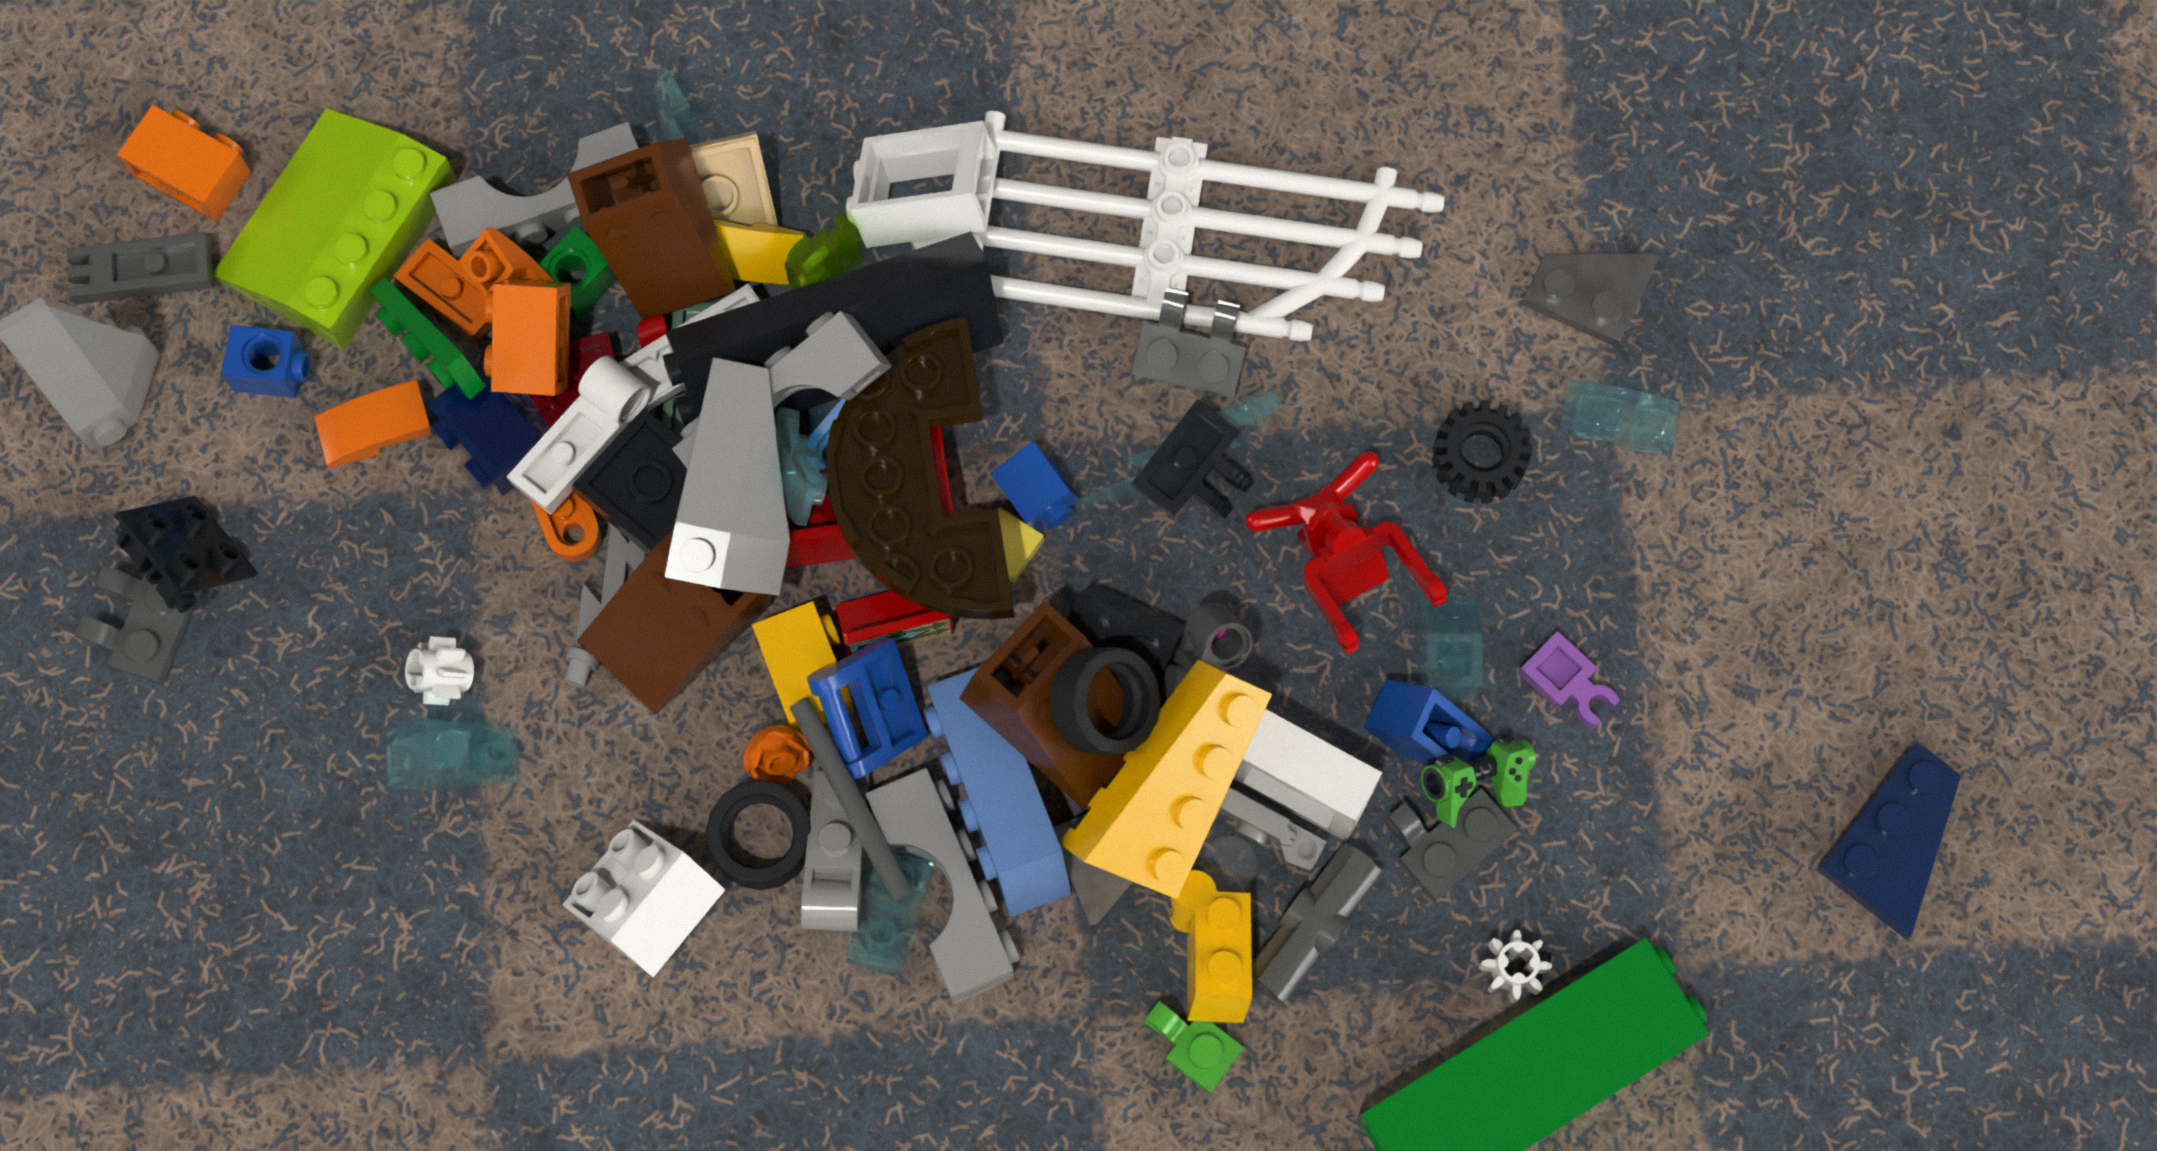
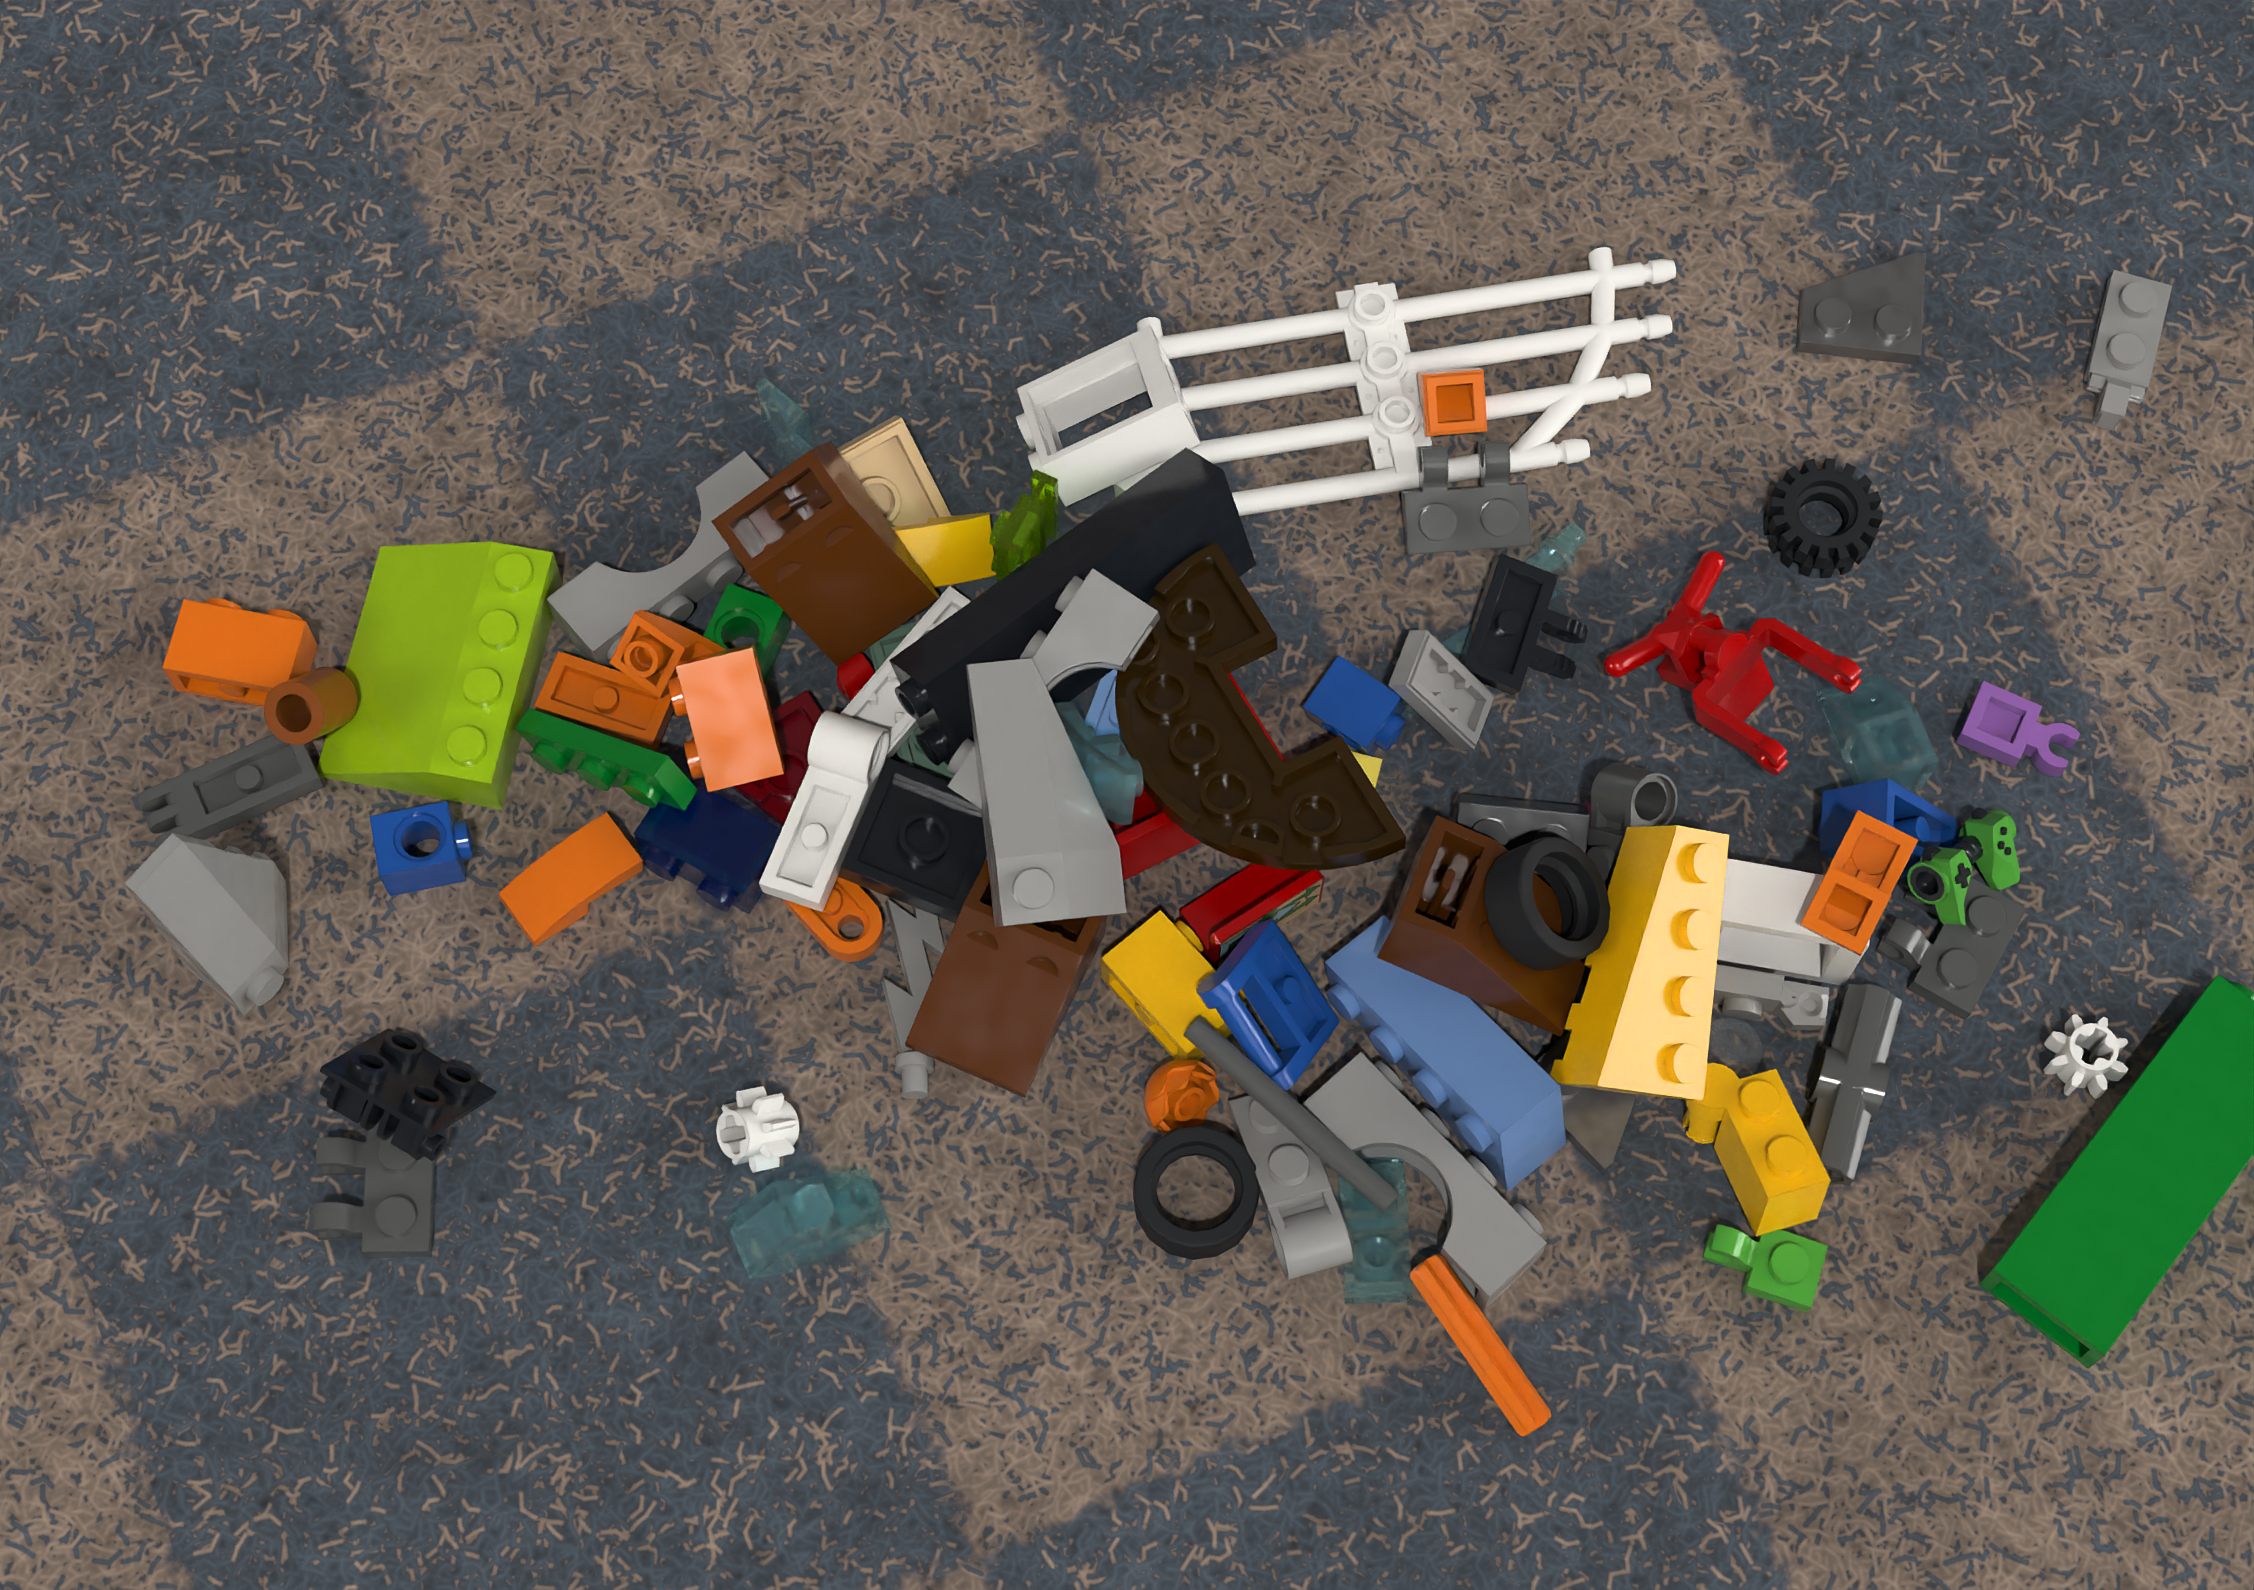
camera: 20 degrees left, 5 degrees down
white slope [562,820,725,977] -> none
clear light blue slope [1560,380,1682,456] -> none
none -> dark orange brick [264,667,357,745]
none -> light grey plate [1388,630,1495,750]
none -> orange axle [1410,1254,1551,1436]
none -> orange slope [1417,367,1487,436]
none -> orange slope [1799,810,1918,956]
none -> light grey hinge [2084,270,2172,432]

